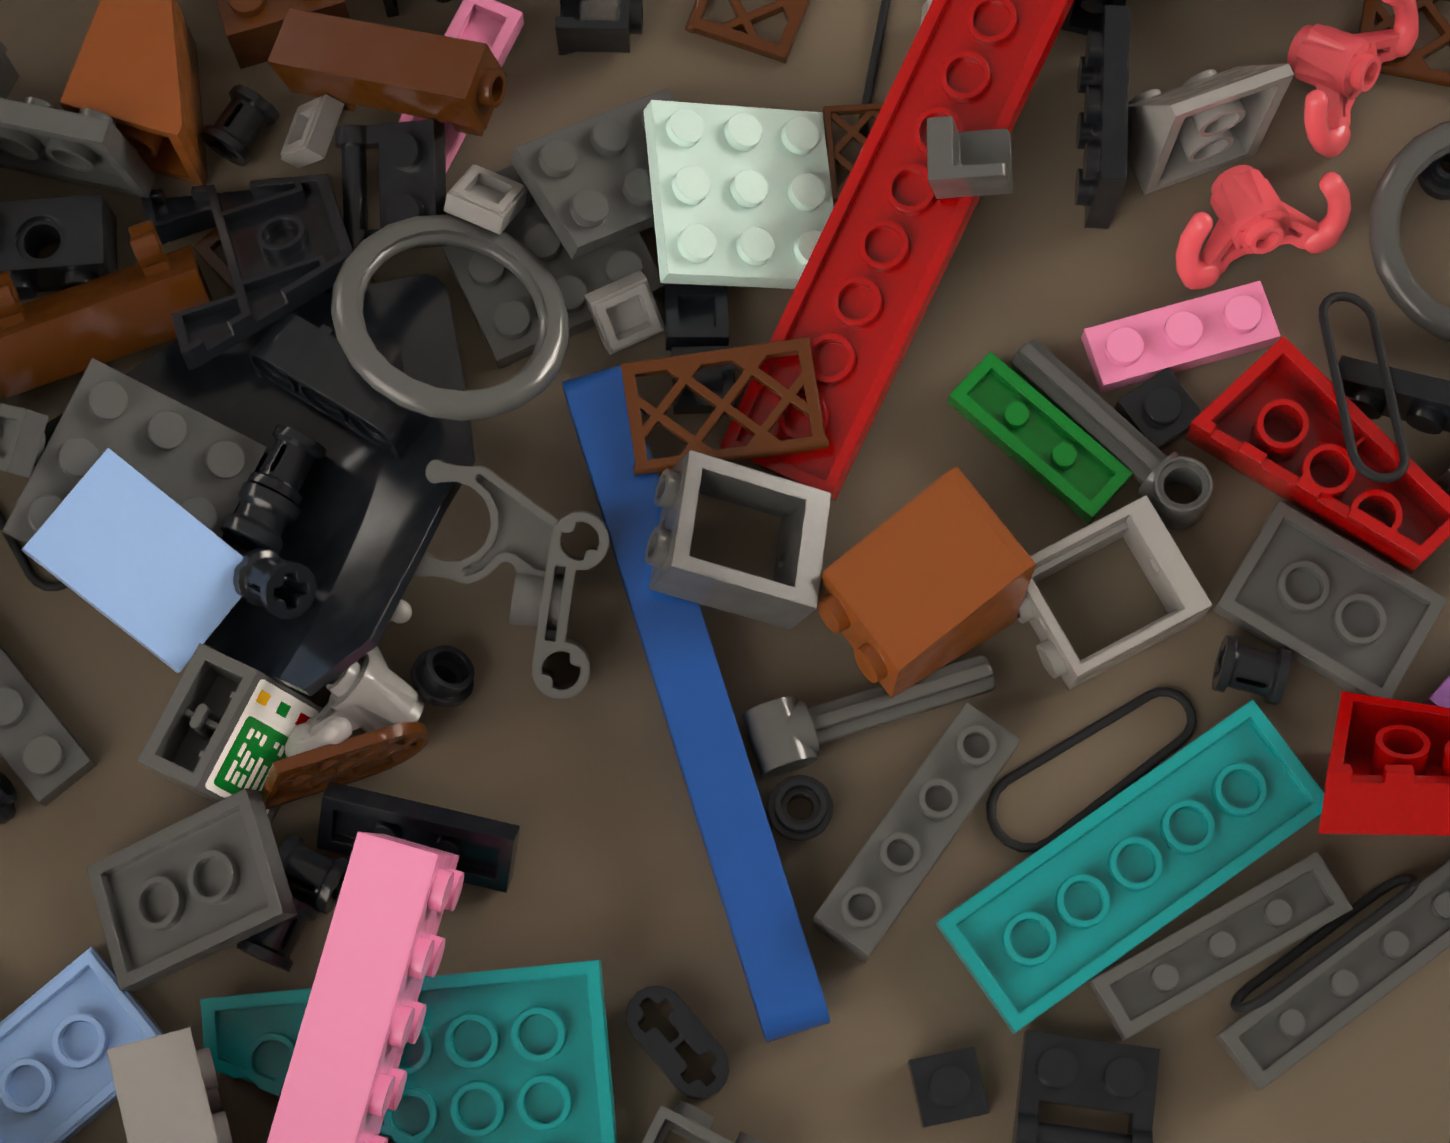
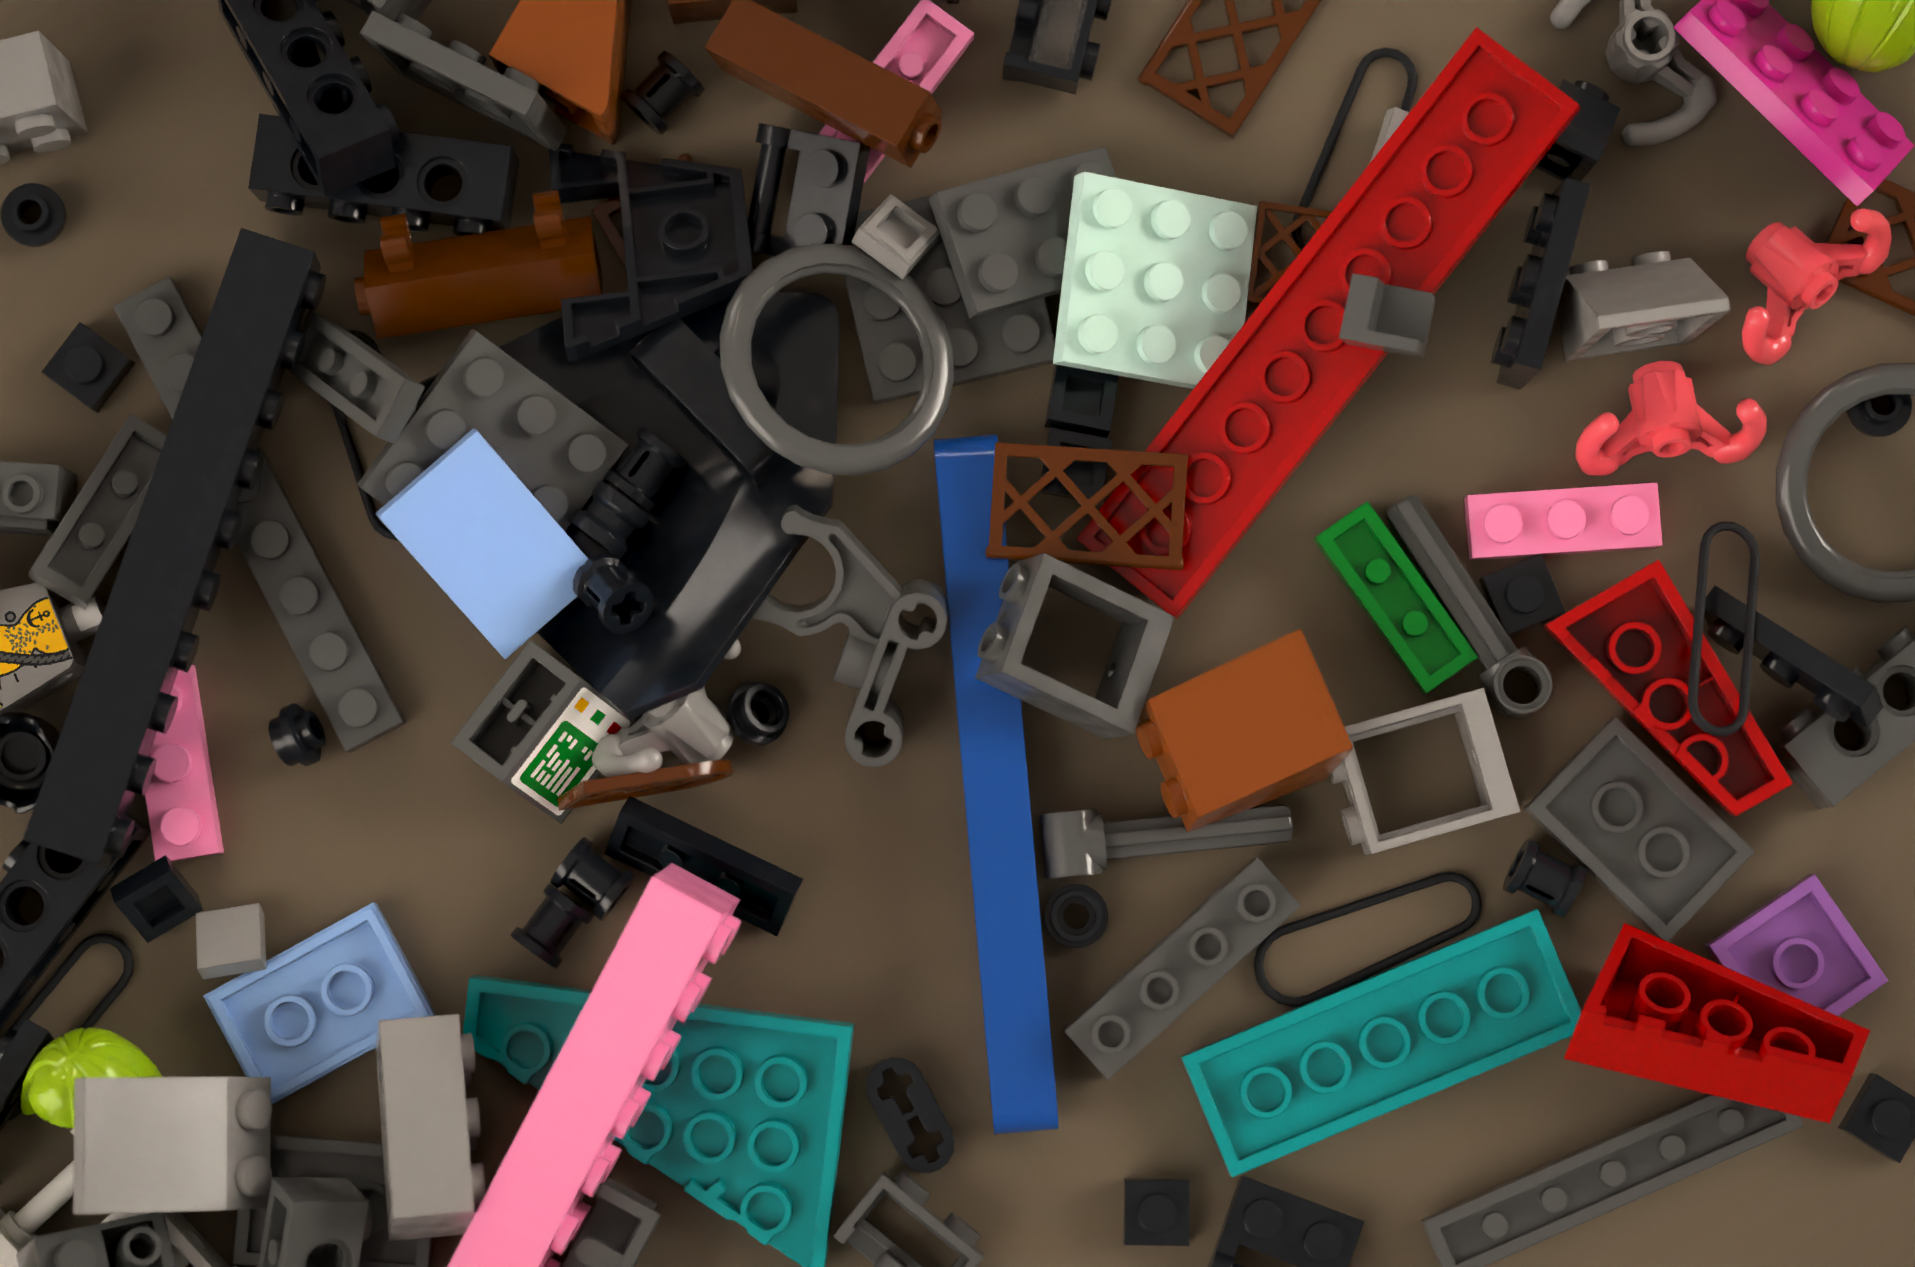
camera: 10 degrees right, 10 degrees up
dark grey plate [86,788,298,991] -> none
light grey tile [280,94,344,169] -> none
light grey tile [584,270,665,355] -> none
dark grey plate [1088,851,1353,1041] -> none
black piece [1230,874,1419,1013] -> none

